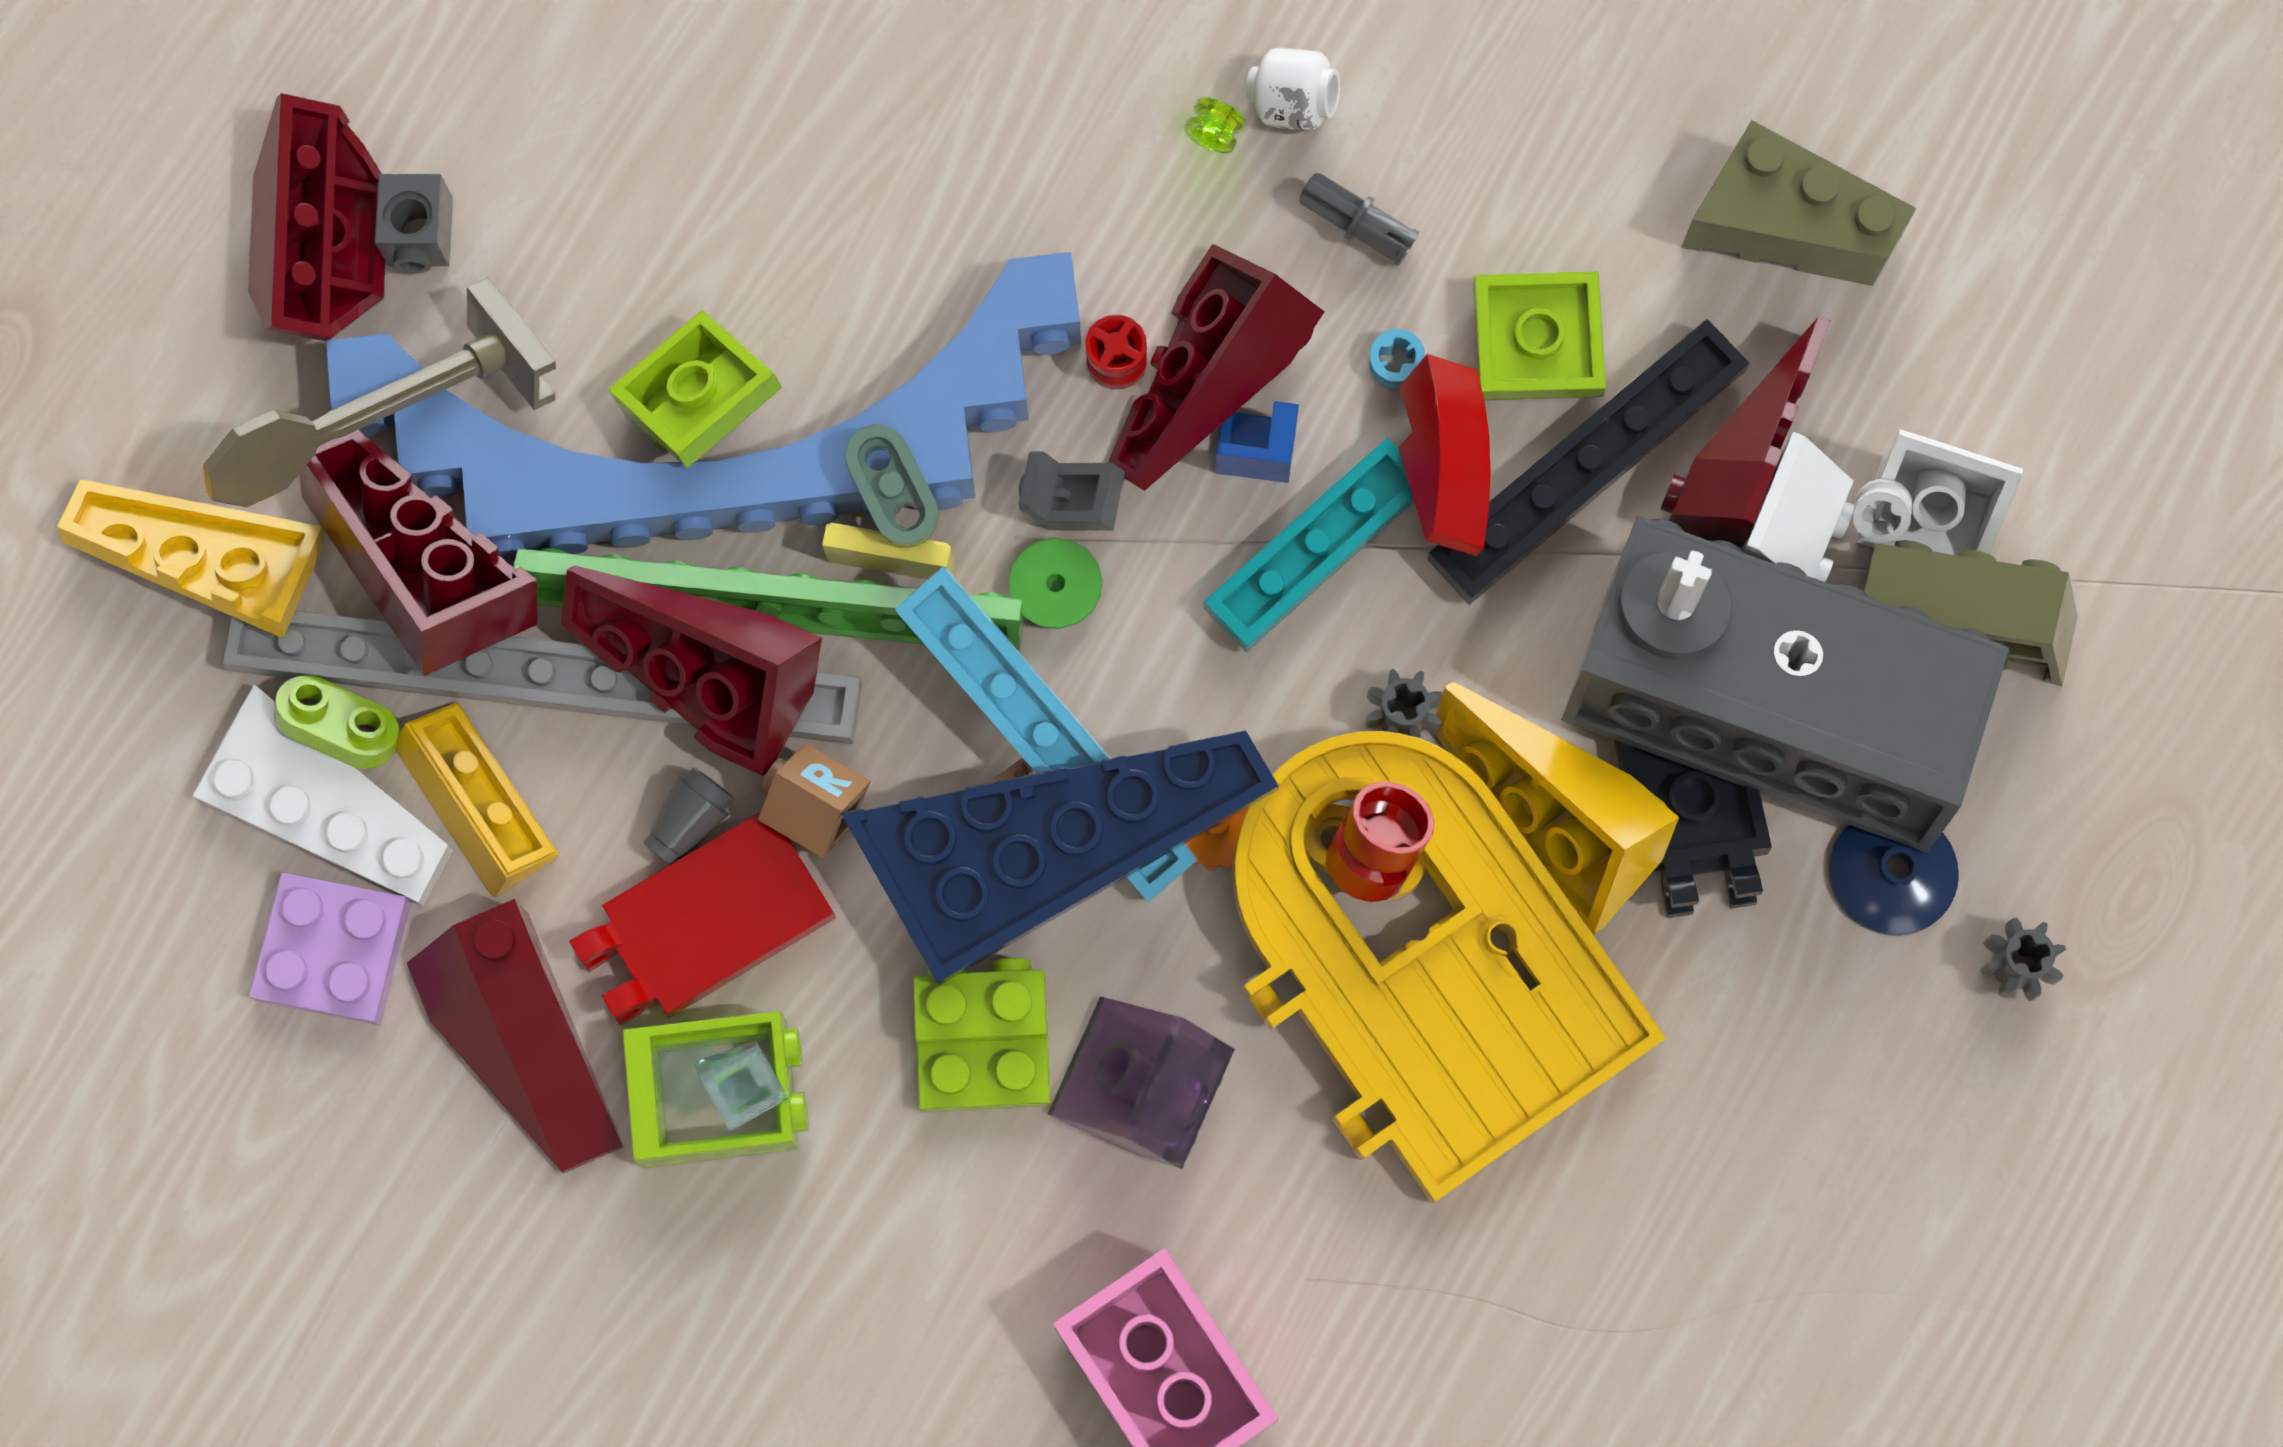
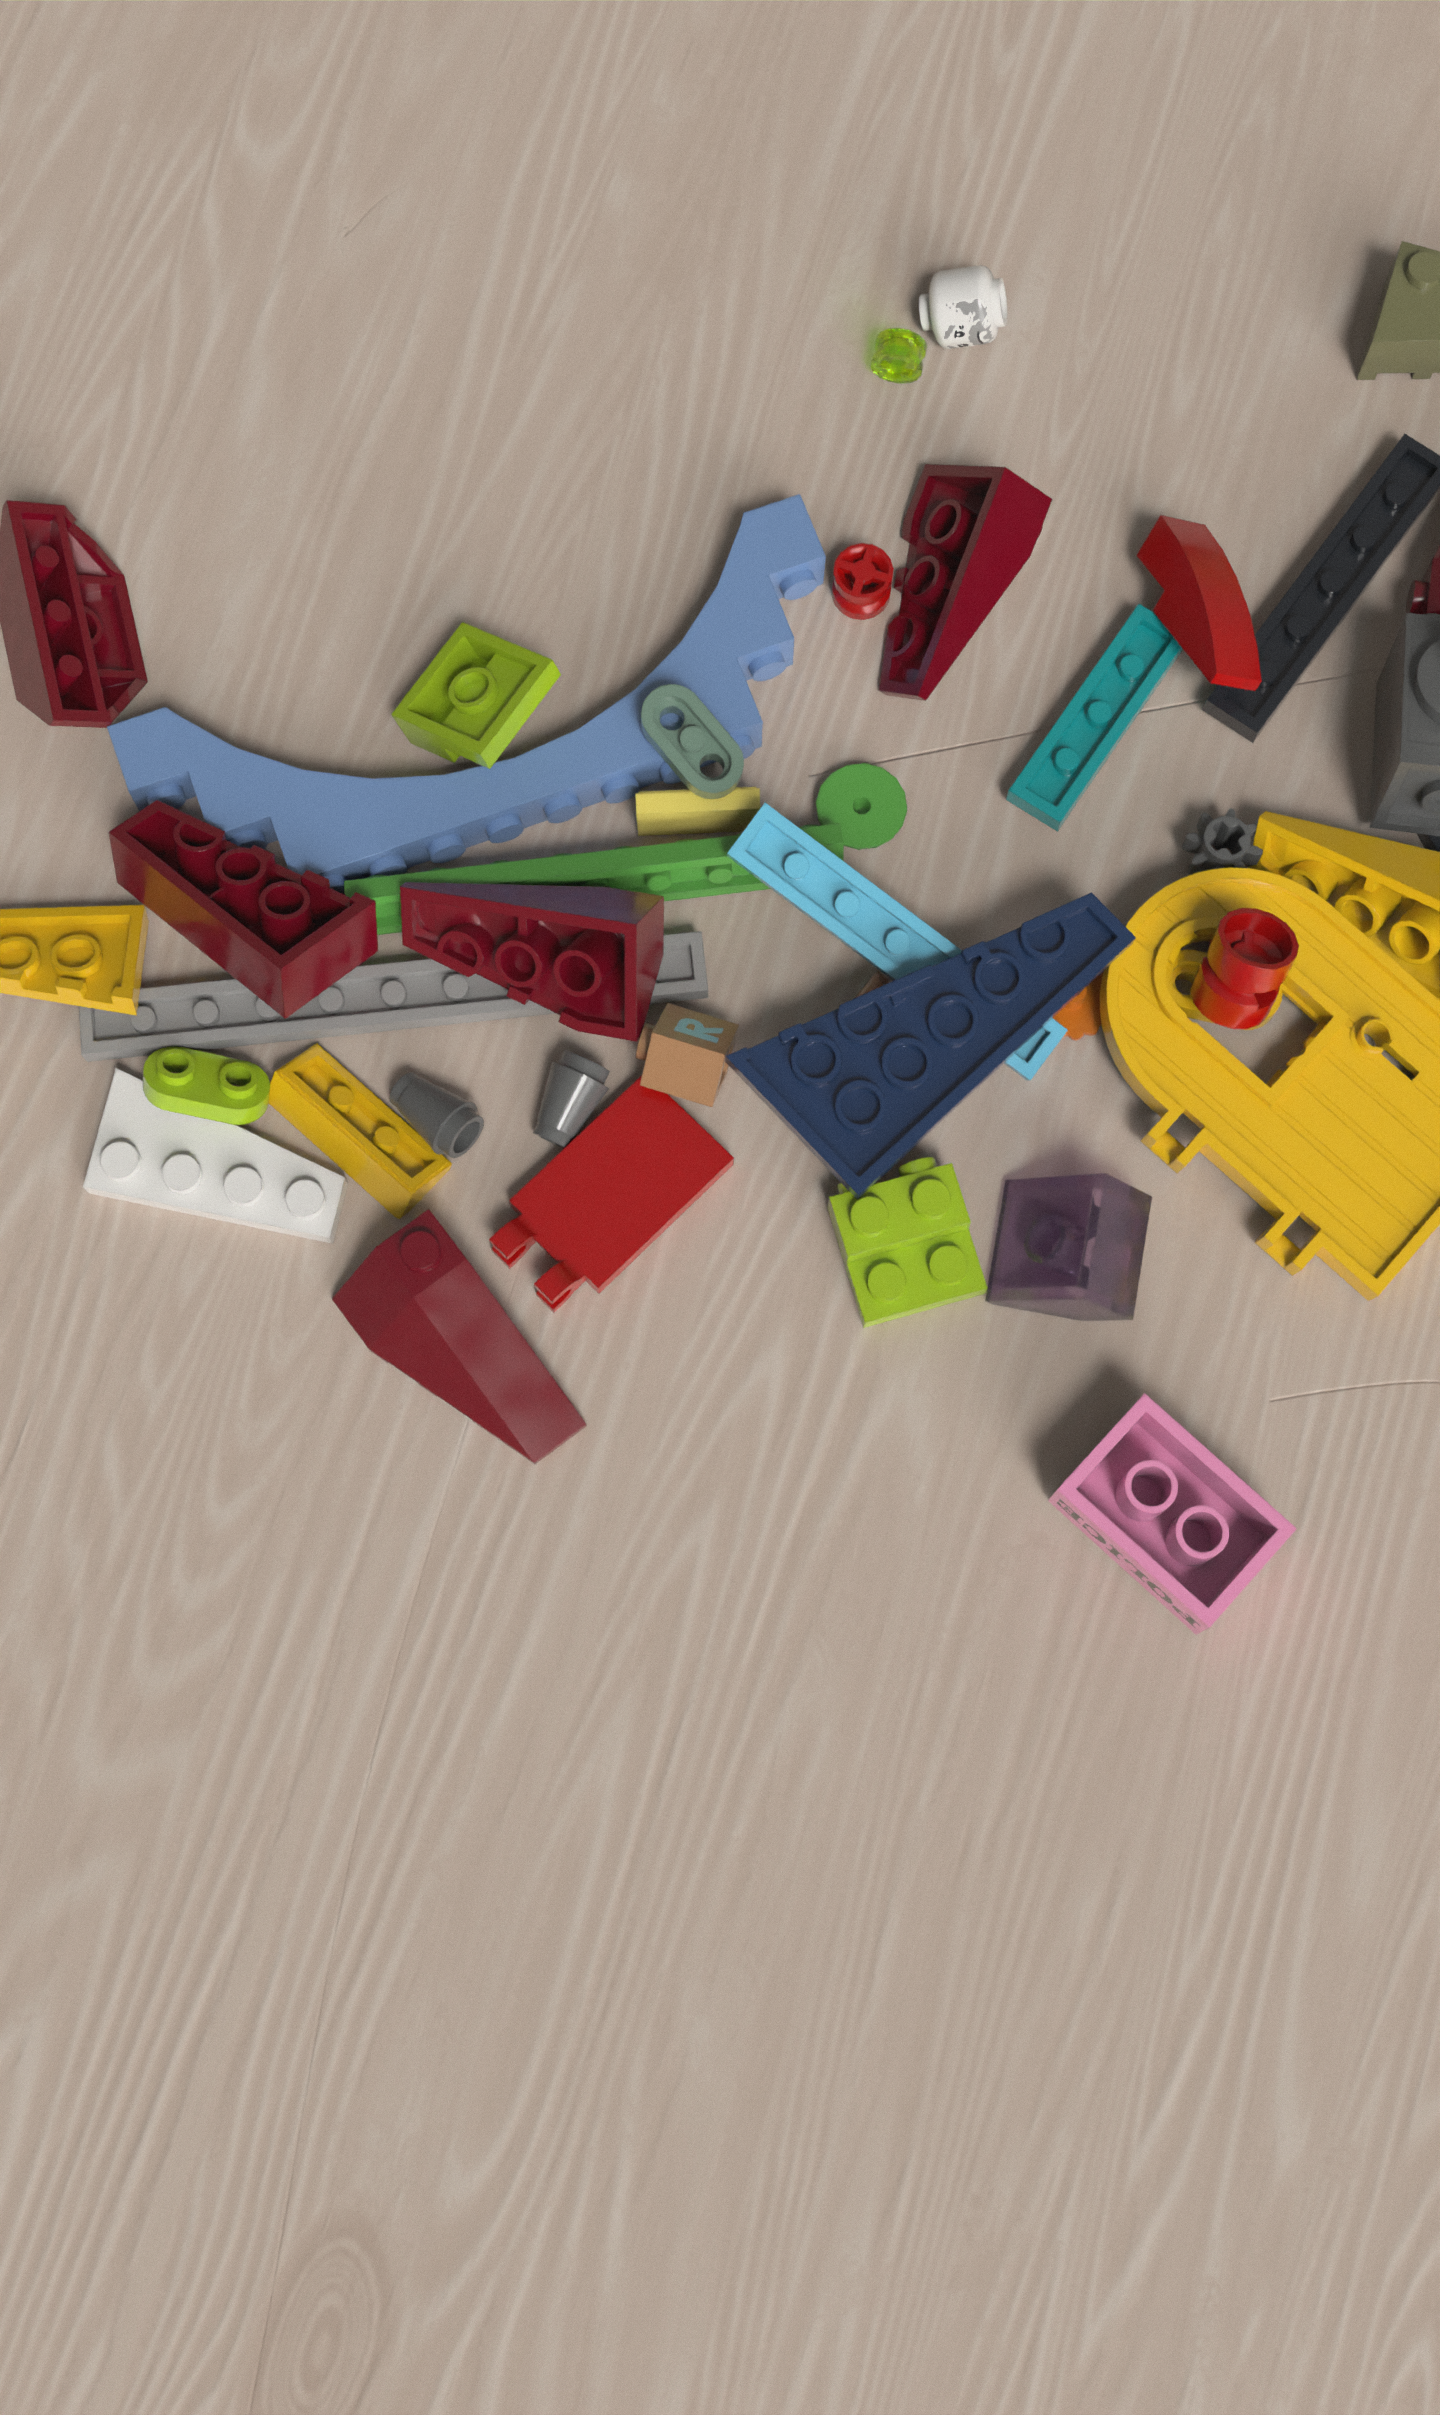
camera: 15 degrees left, 0 degrees up
dark tan piece [203,278,556,508] -> none
lavender plate [249,872,411,1026] -> none
dark grey brick [375,174,453,273] -> none
lime window [623,1011,809,1168] -> none
clear light blue slope [694,1041,788,1131] -> none
dark grey bracket [1019,451,1125,531] -> none
blue panel [1215,401,1299,483] -> none
dark grey axle [1299,173,1419,266] -> none
medium azure bush [1370,329,1425,390] -> none
lime plate [1473,271,1606,400] -> none
none -> dark grey cone [389,1072,484,1158]

